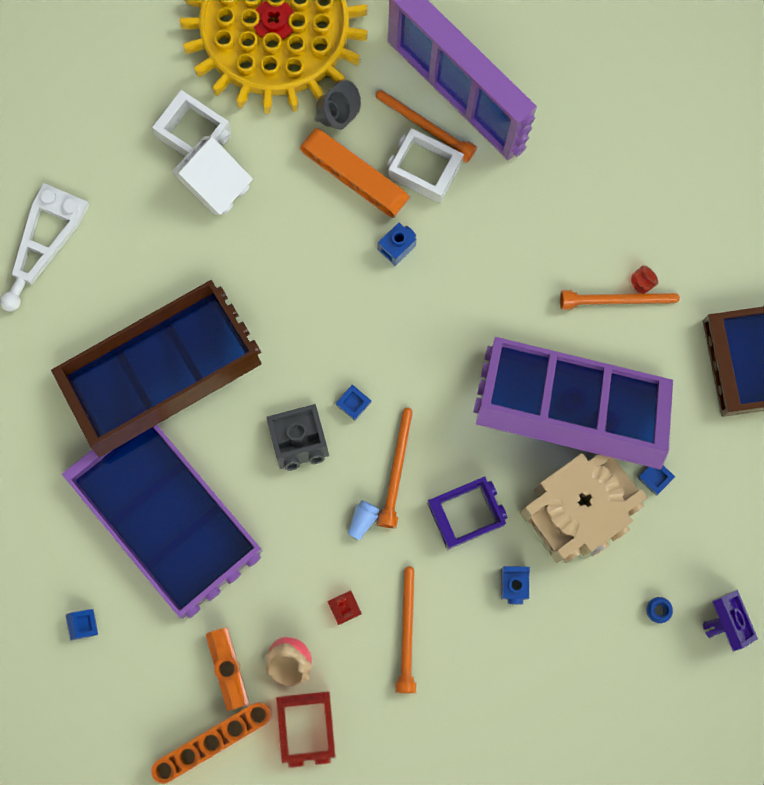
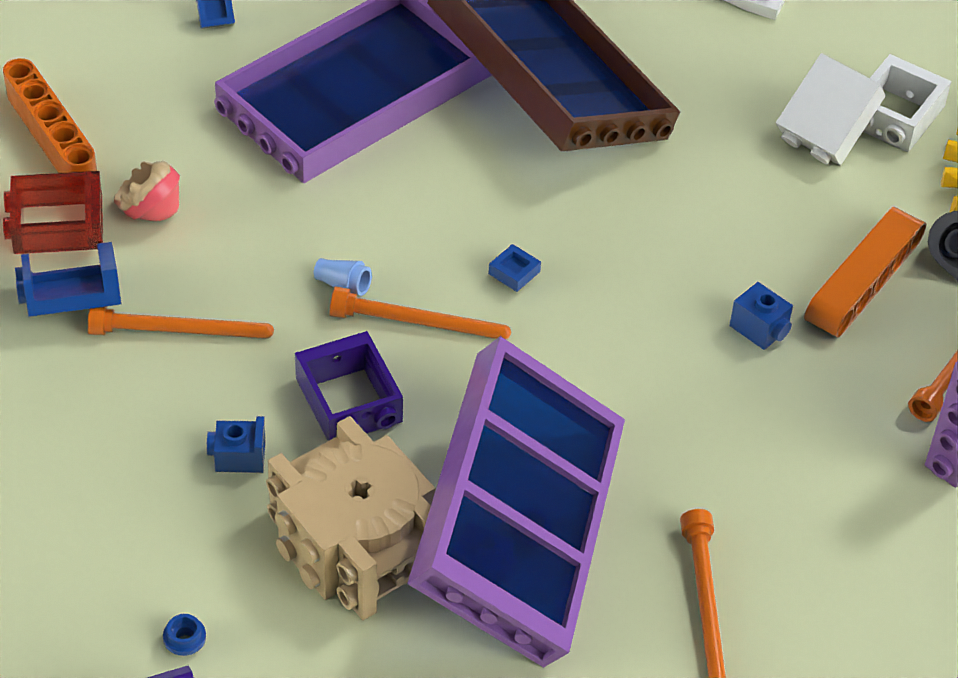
camera: 90 degrees right, 30 degrees down
orange piece [205,627,250,711] -> none
dark grey plate [266,404,329,471] -> none
clear red tile [327,590,362,626] -> none
white window [386,128,464,204] -> none
clear red tile [631,265,658,294] -> none
blue plate [638,465,675,496] -> none
none -> blue panel [15,242,122,317]

